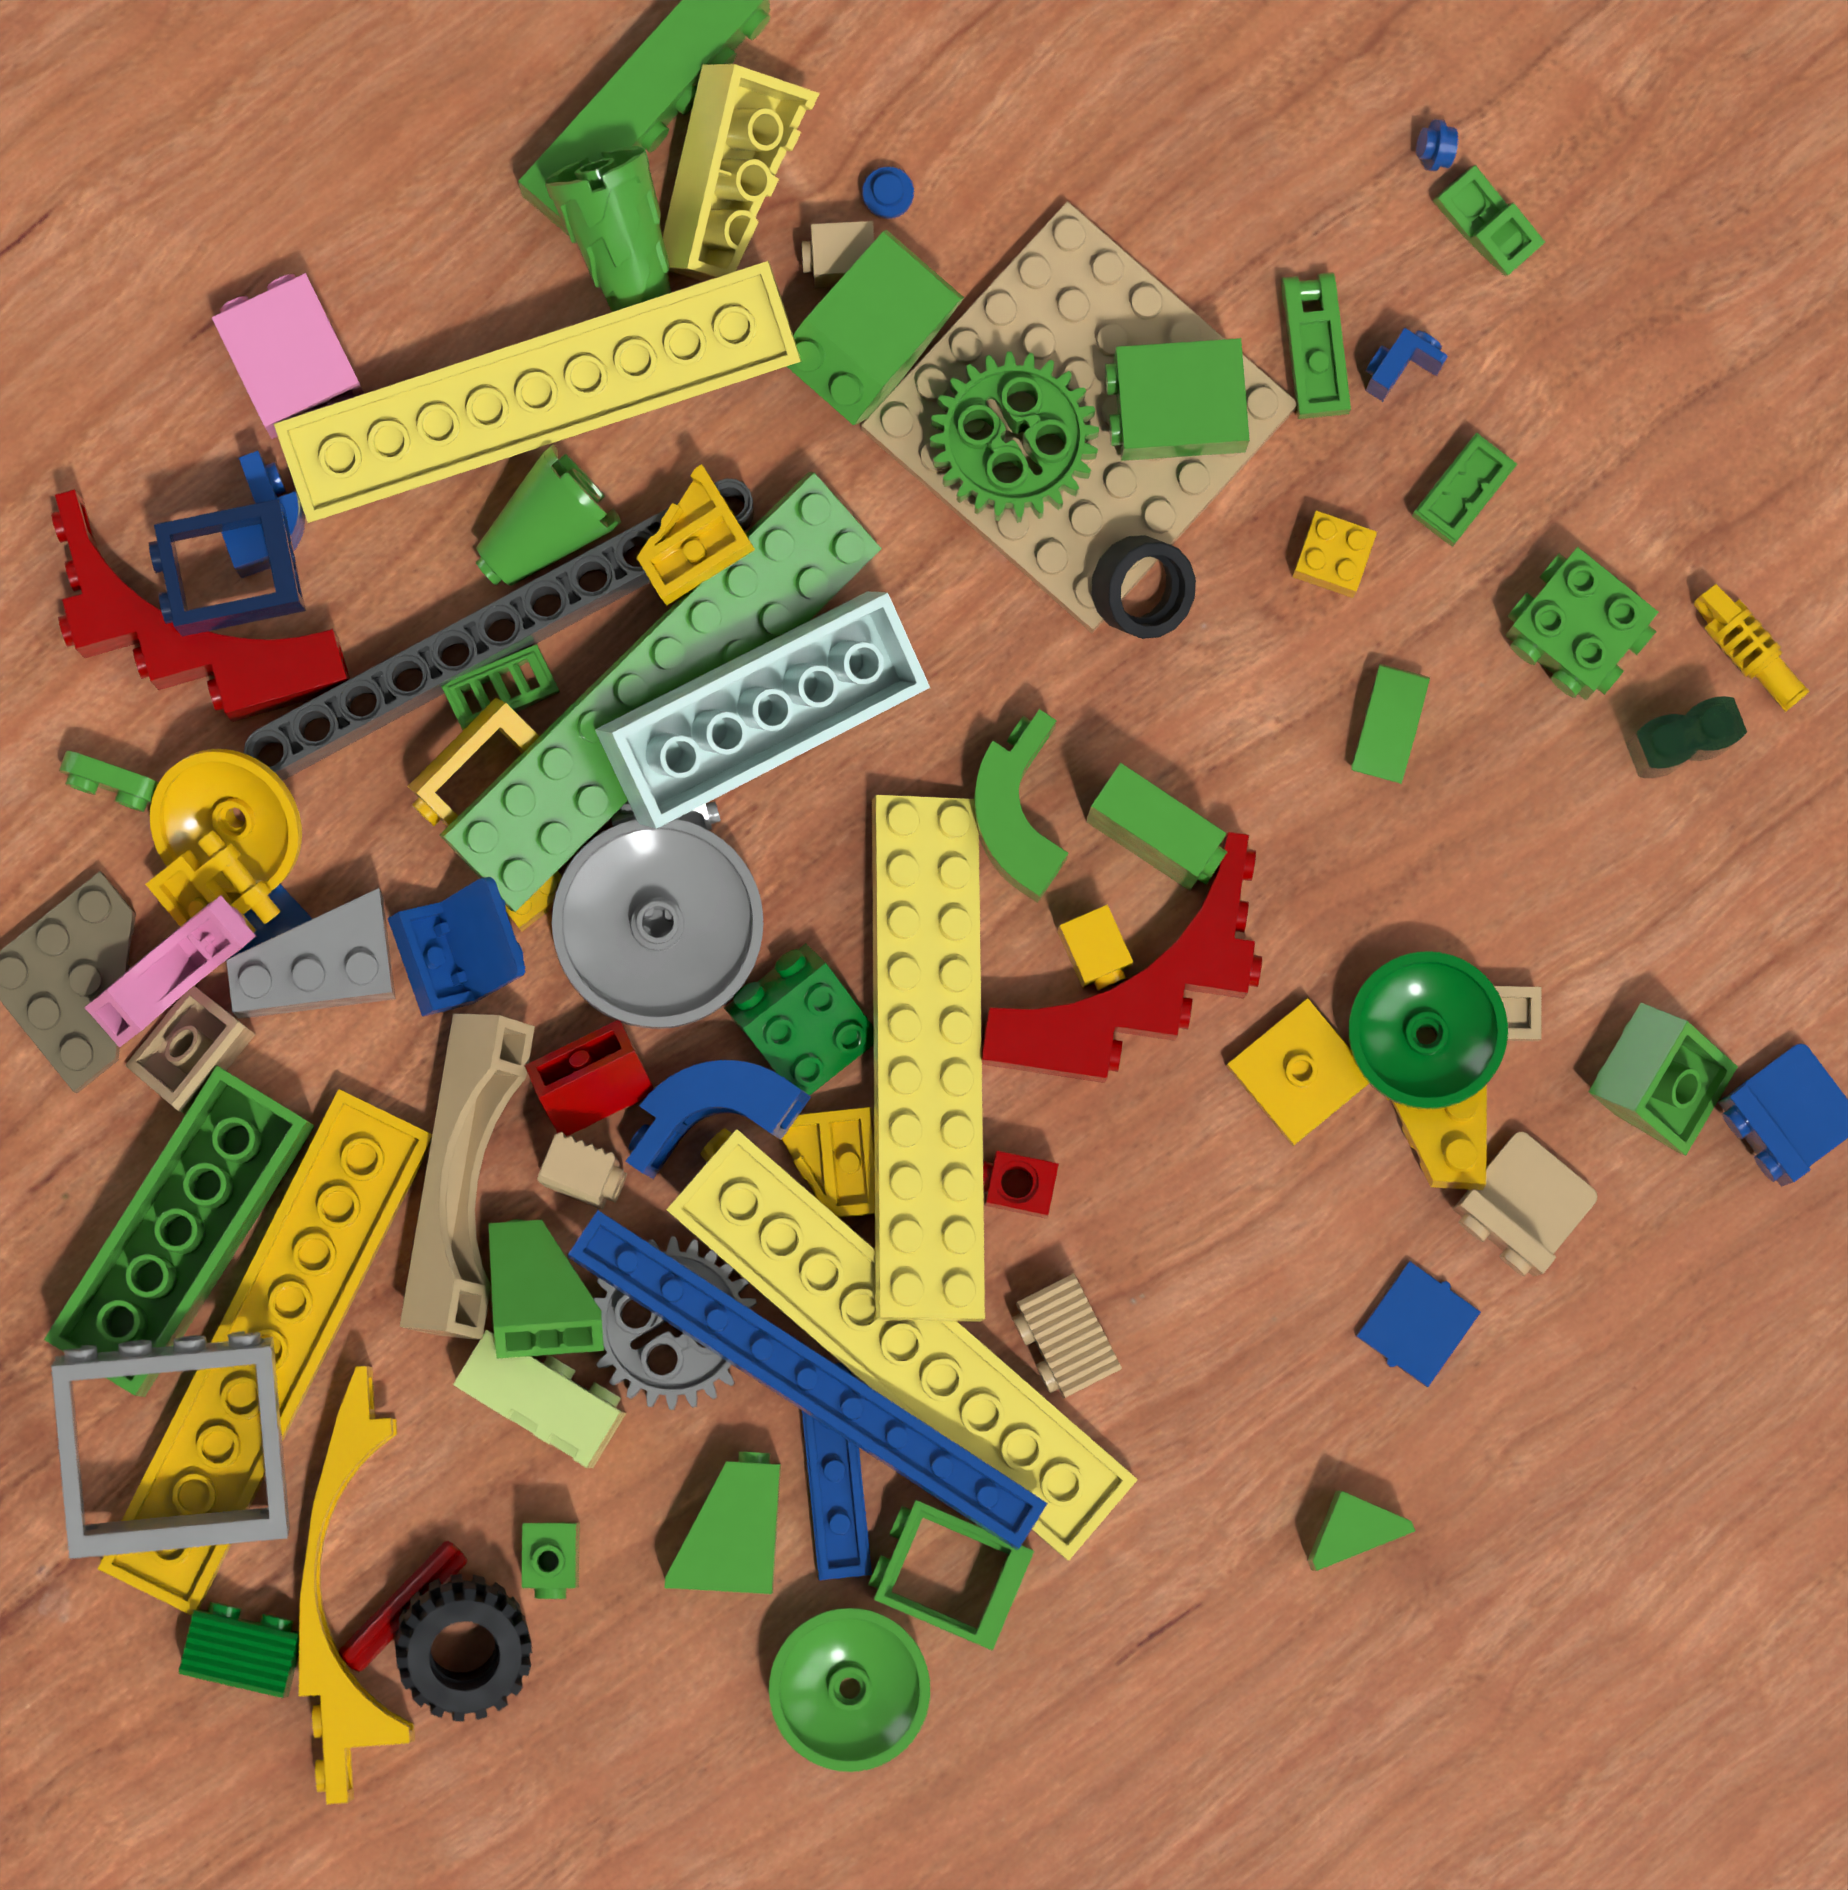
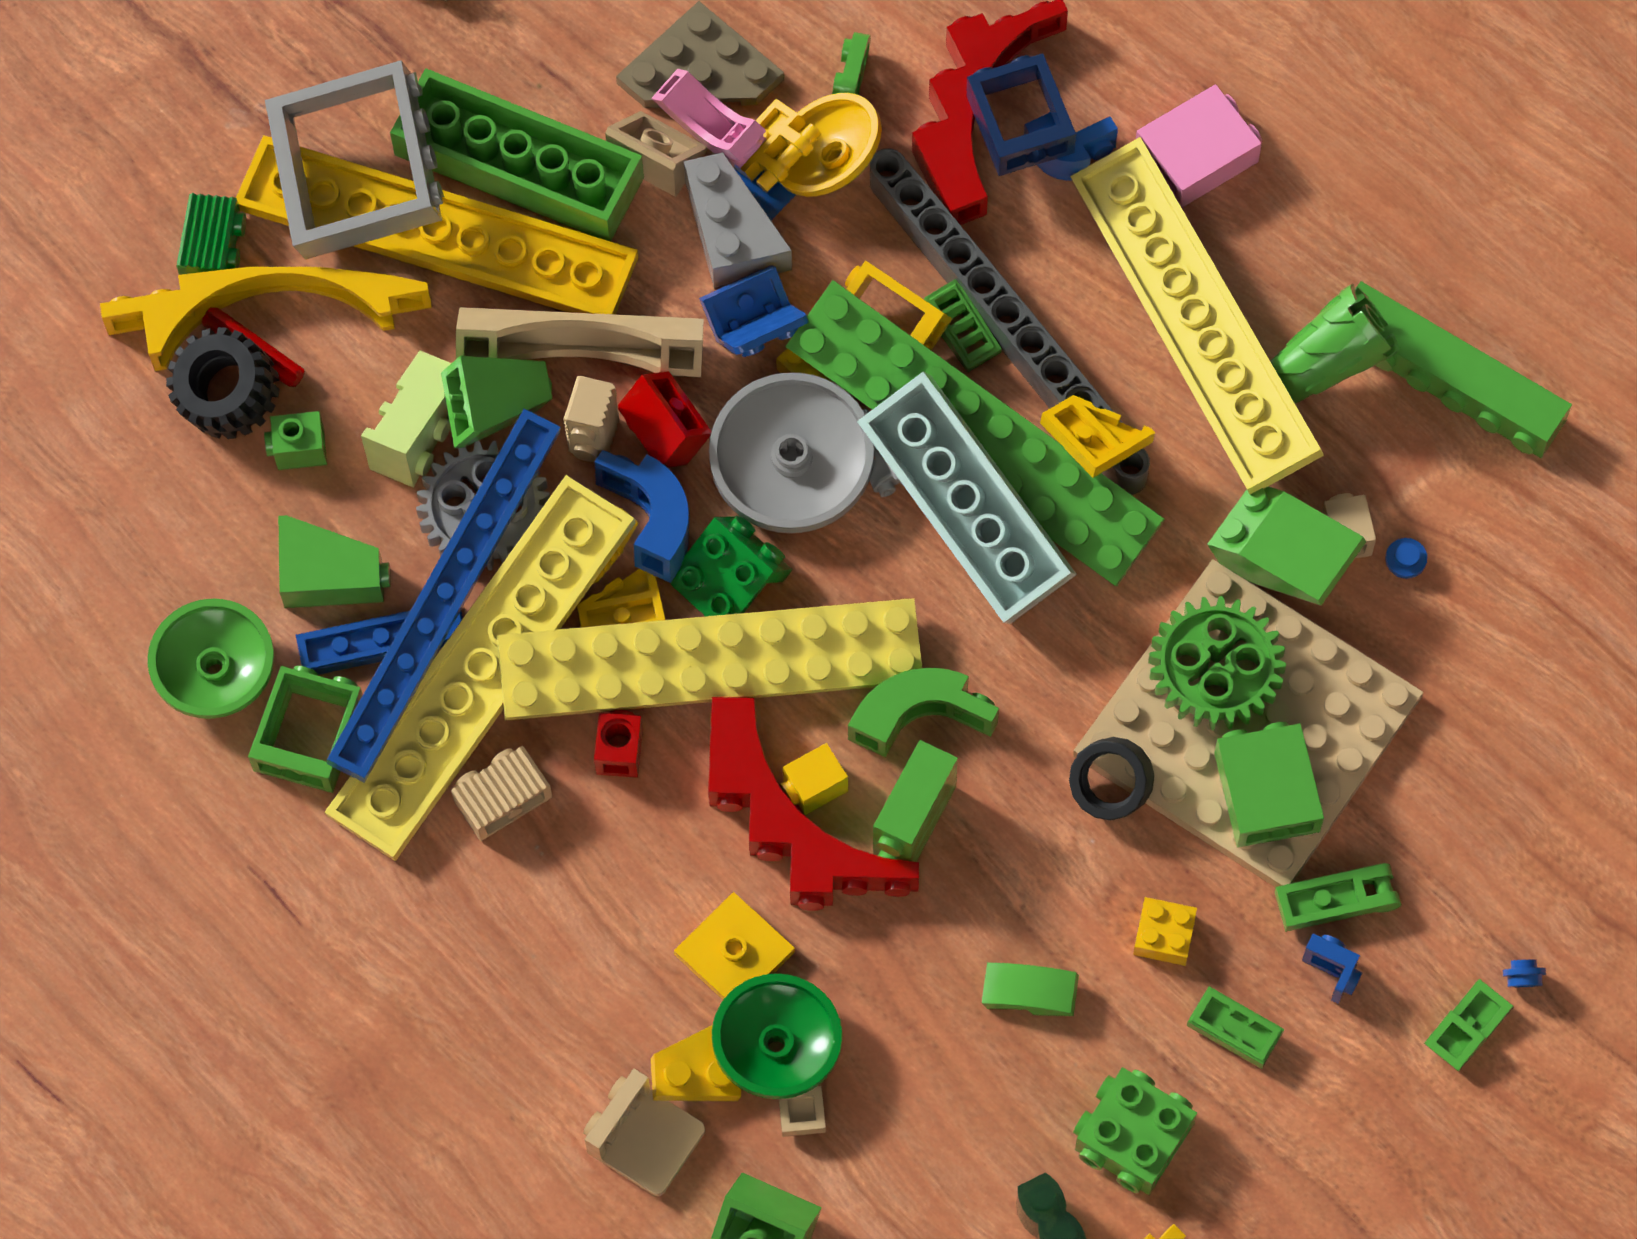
camera: 90 degrees right, 15 degrees down
bright green cone [476,445,621,586] -> none
light yellow wedge [663,64,820,280] -> none
bright green slope [1307,1491,1415,1571] -> none
blue piece [1356,1261,1481,1387] -> none

